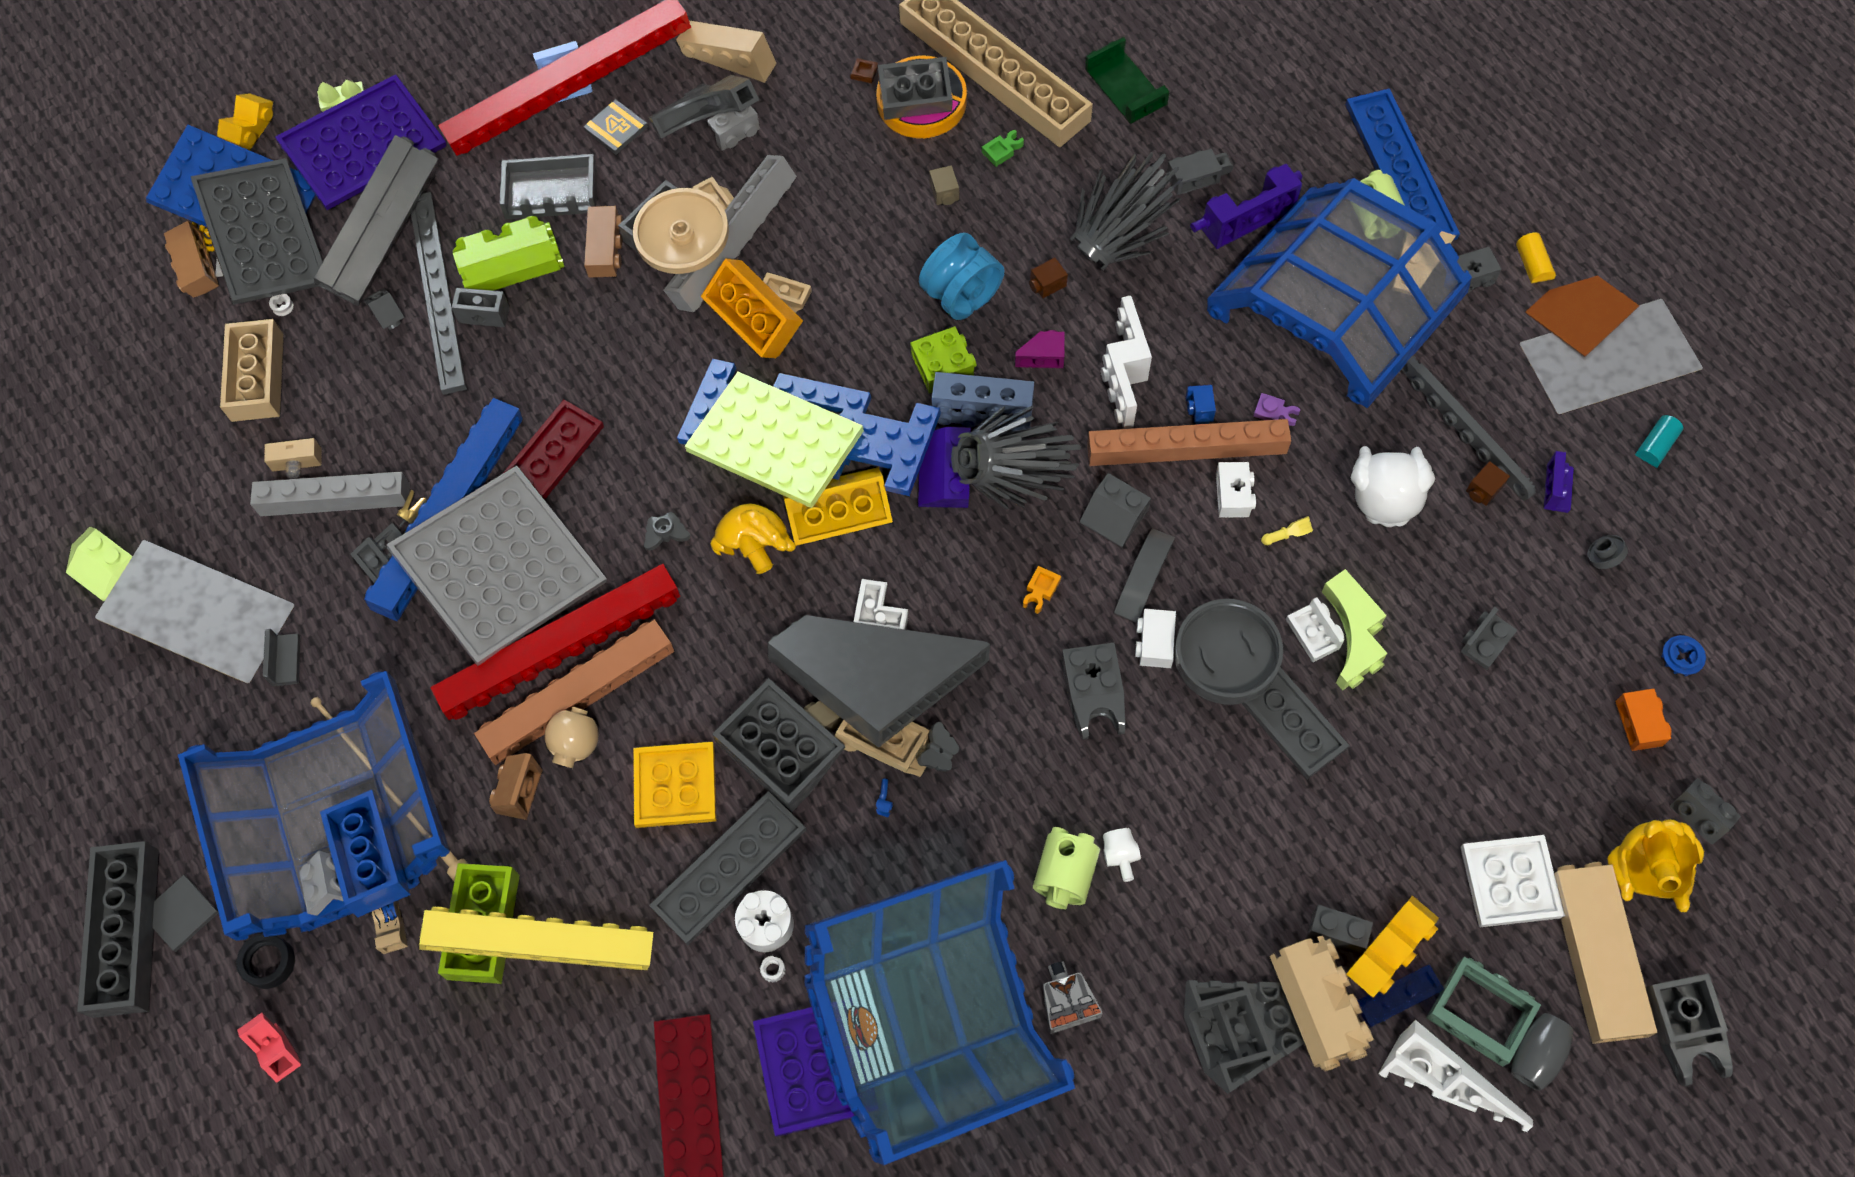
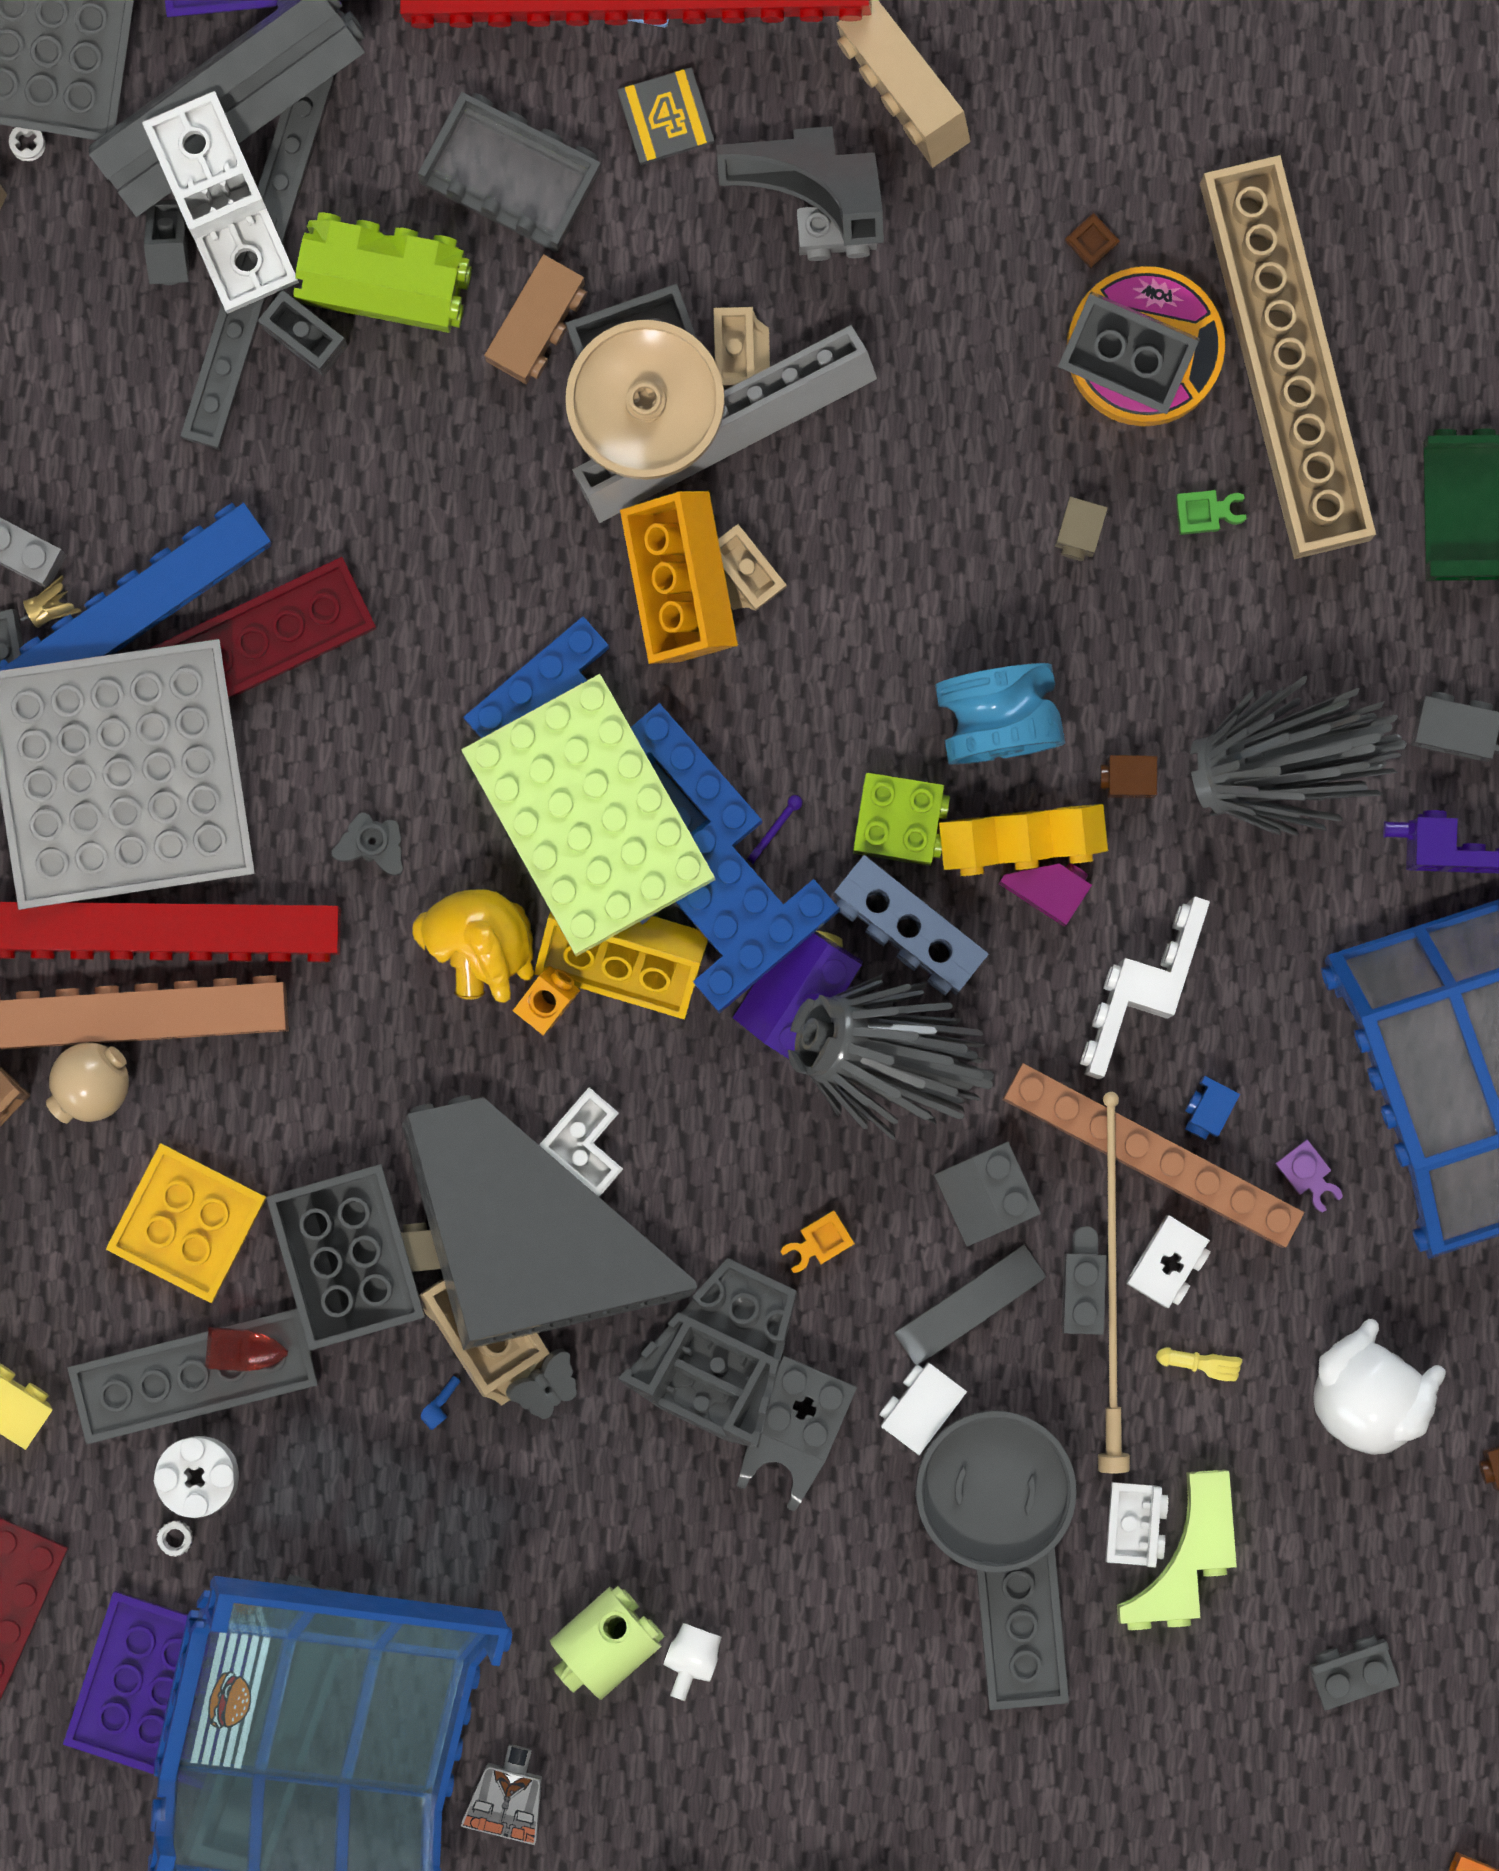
camera: 25 degrees right, 20 degrees up
none -> white bracket [142,91,299,314]
none -> clear red plate [205,1327,288,1371]
none -> light orange brick [513,966,581,1035]
none -> dark grey wedge [618,1258,798,1448]
none -> dark purple hinge [747,795,803,864]
none -> yellow brick [939,804,1108,876]
none -> dark grey brick [1061,1226,1106,1335]
none -> tan piece [1098,1092,1130,1473]

